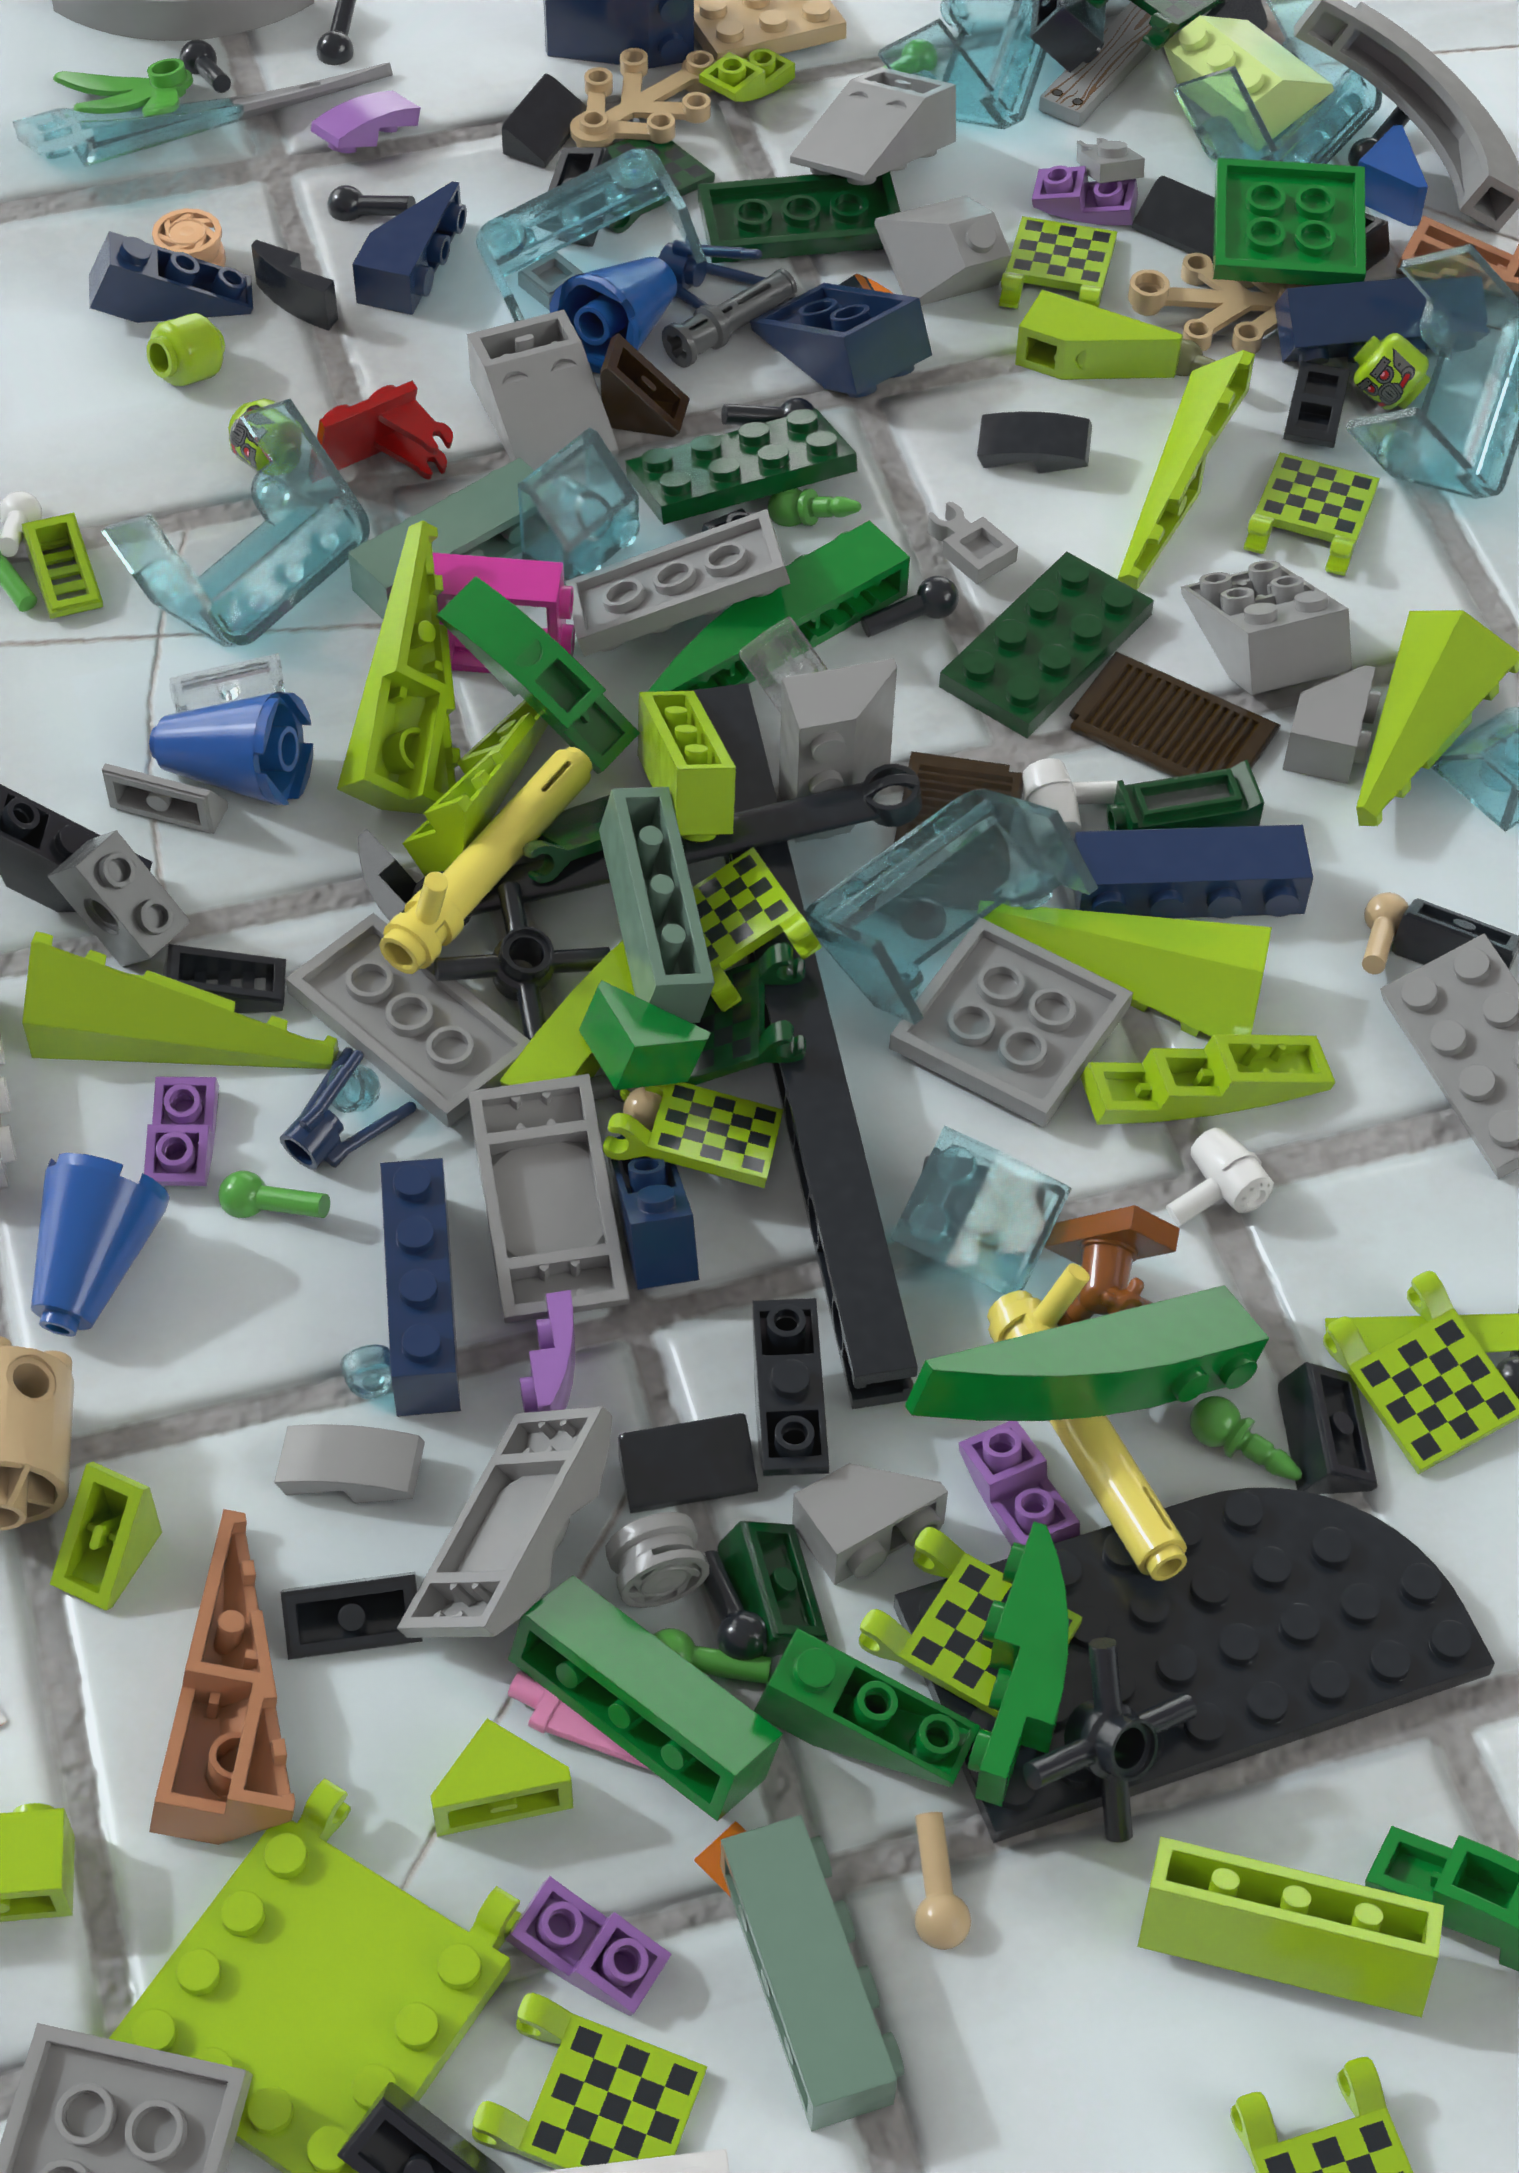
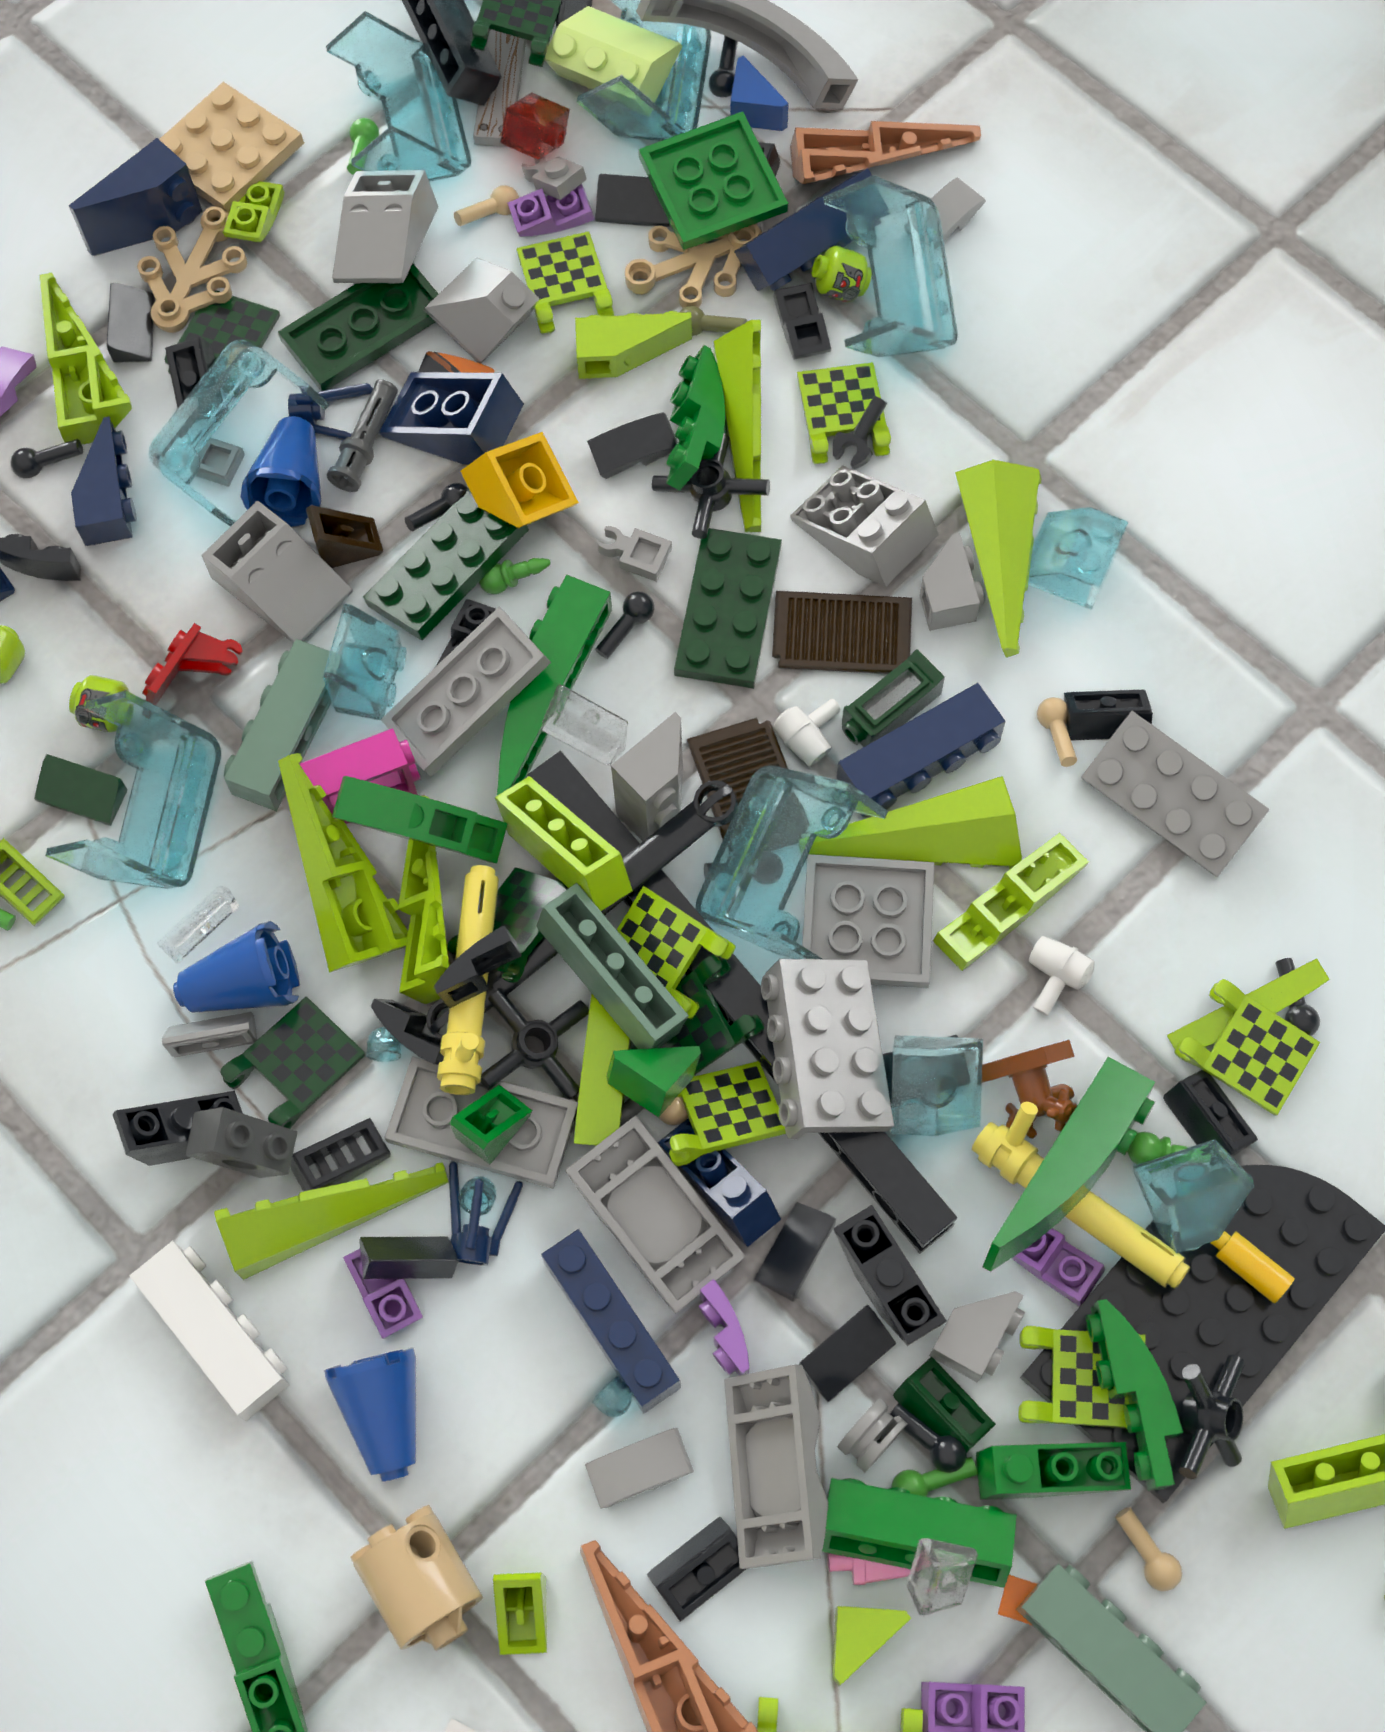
camera: 25 degrees left, 15 degrees up
bright green bar [218,1171,330,1218] -> none
none -> dark green slope [34,754,128,826]
none -> lime wedge [39,272,132,445]
none -> dark green flag [220,996,366,1129]
none -> black slope [359,1236,458,1279]
none -> clear light blue hinge [366,1027,401,1062]
none -> slope [434,926,522,1008]
none -> green slope [449,1085,533,1165]
none -> tan bar [454,185,519,226]
none -> yellow slope [460,432,579,528]
none -> clear red head [500,92,570,160]
none -> black bar [652,433,770,539]
none -> green slope [666,345,725,491]
none -> black slope [754,1202,837,1302]
none -> bracket [761,959,894,1139]
none -> black bar [833,396,887,470]
none -> clear slope [907,1538,978,1616]
none -> clear light blue slope [1133,1139,1254,1253]
none -> yellow cylinder [1206,1226,1295,1304]

